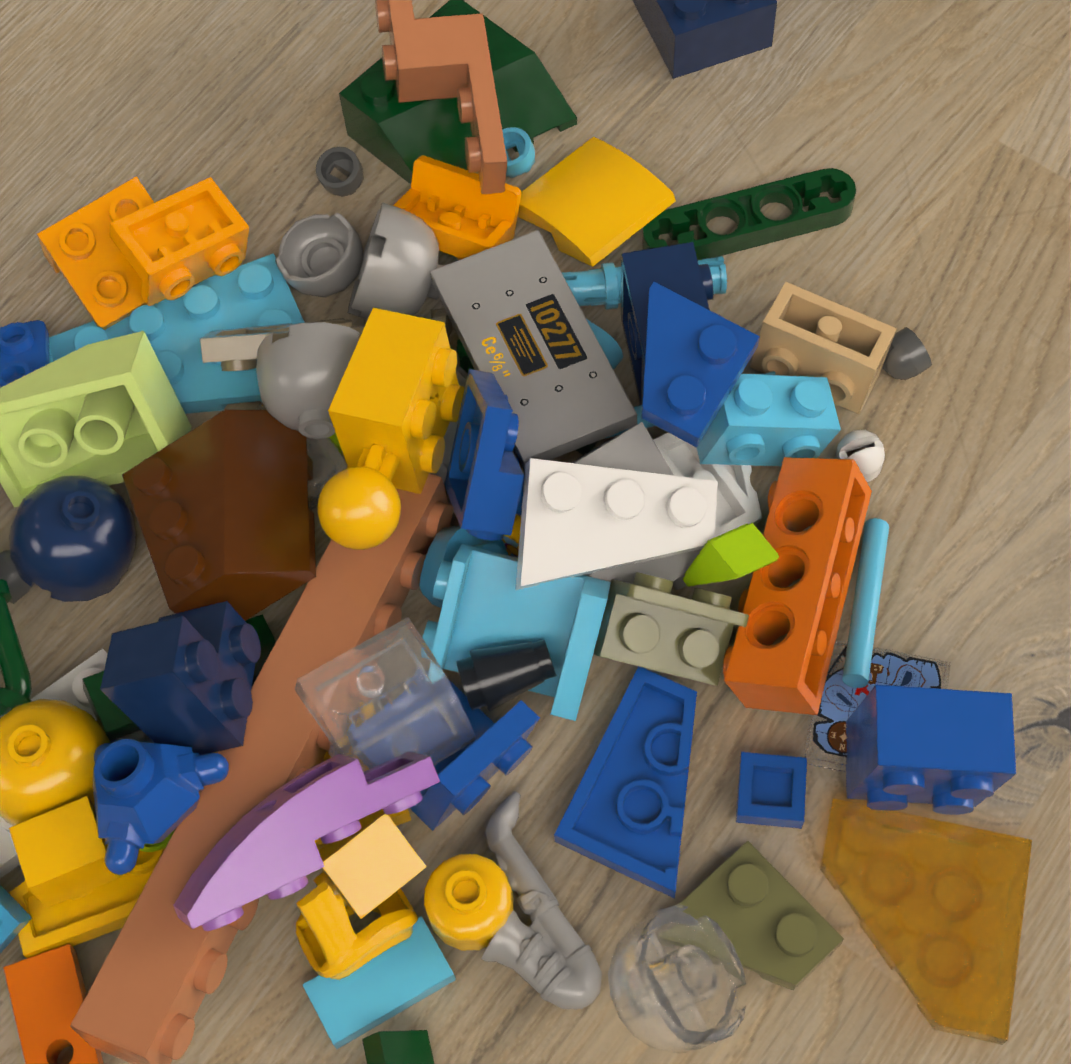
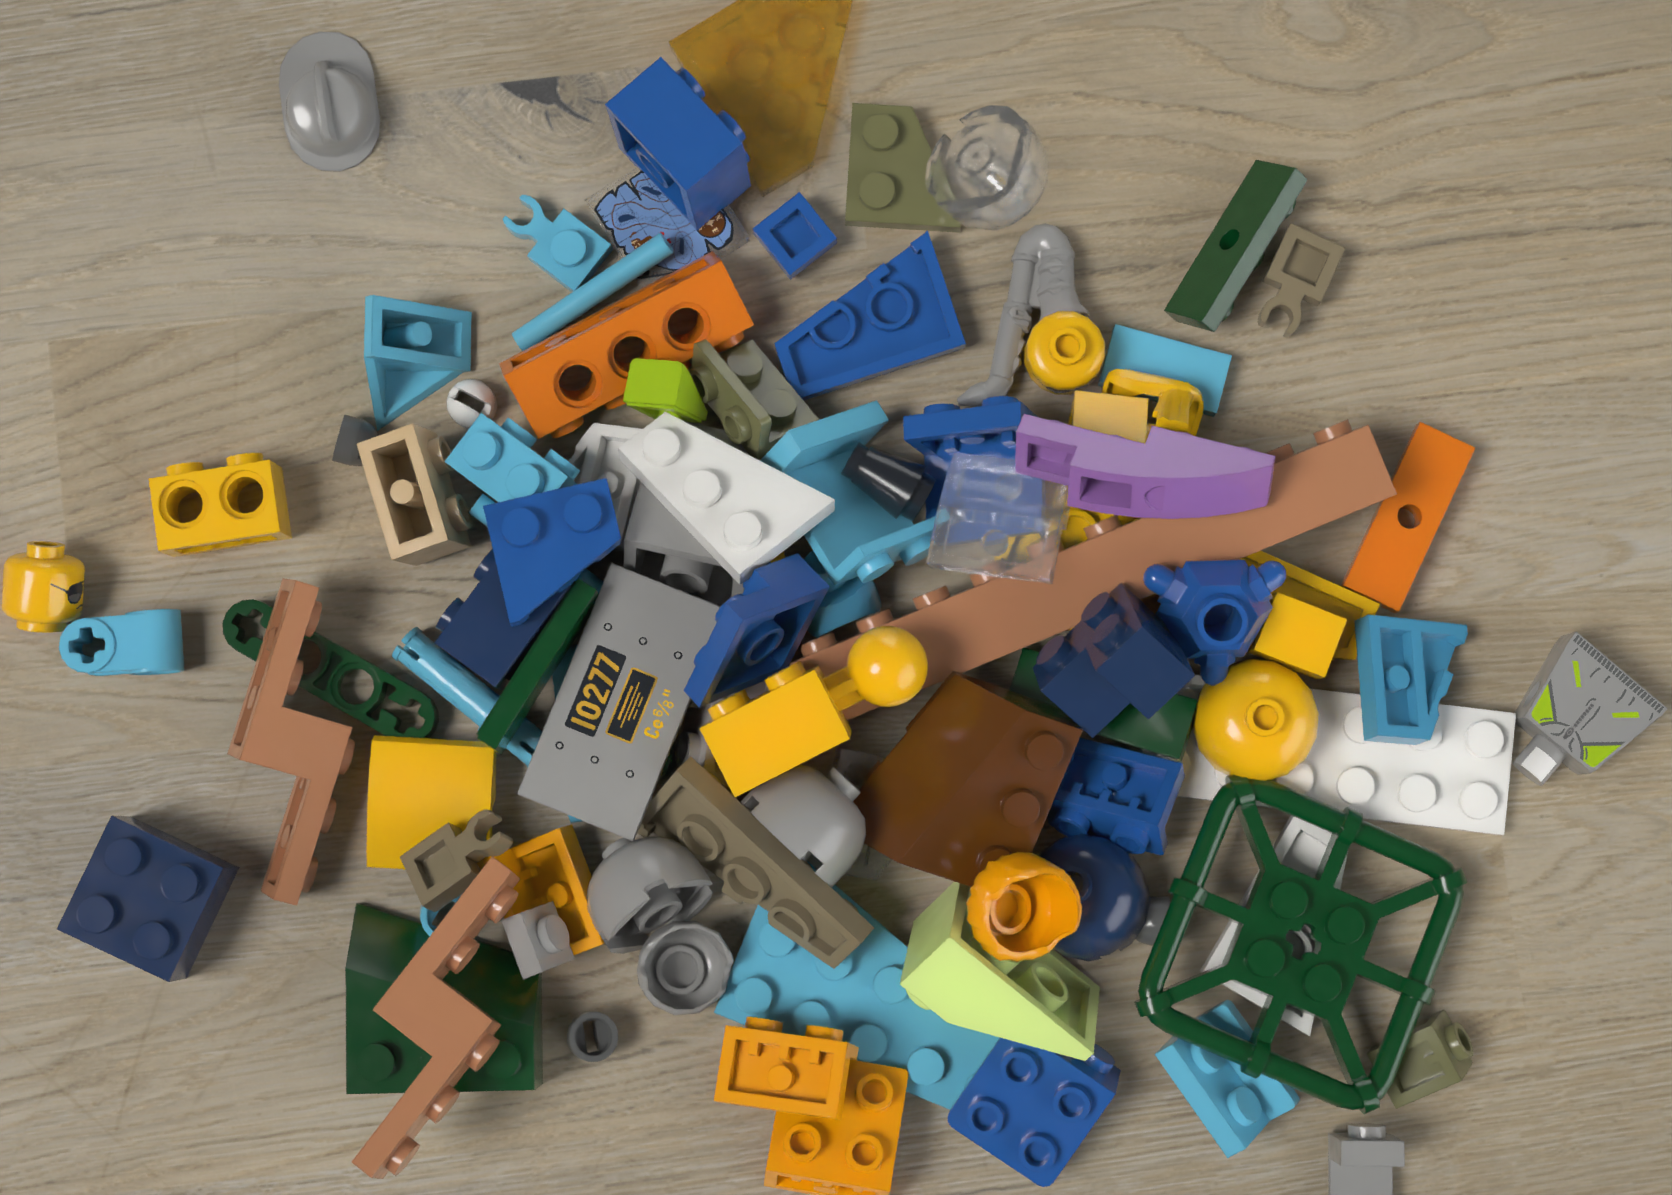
camera: 135 degrees left, 20 degrees up
none -> yellow head [2,541,85,633]
none -> medium azure piece [59,609,185,676]
none -> yellow brick [148,453,292,557]
none -> nougat bracket [227,578,355,906]
none -> medium azure slope [364,295,472,431]
none -> dark tan plate [400,810,513,912]
none -> dark green tile [476,579,599,755]
none -> light grey plate [501,901,575,979]
none -> medium azure plate [503,195,613,292]
none -> light orange hair [966,852,1082,962]
none -> blue bracket [1047,738,1185,855]

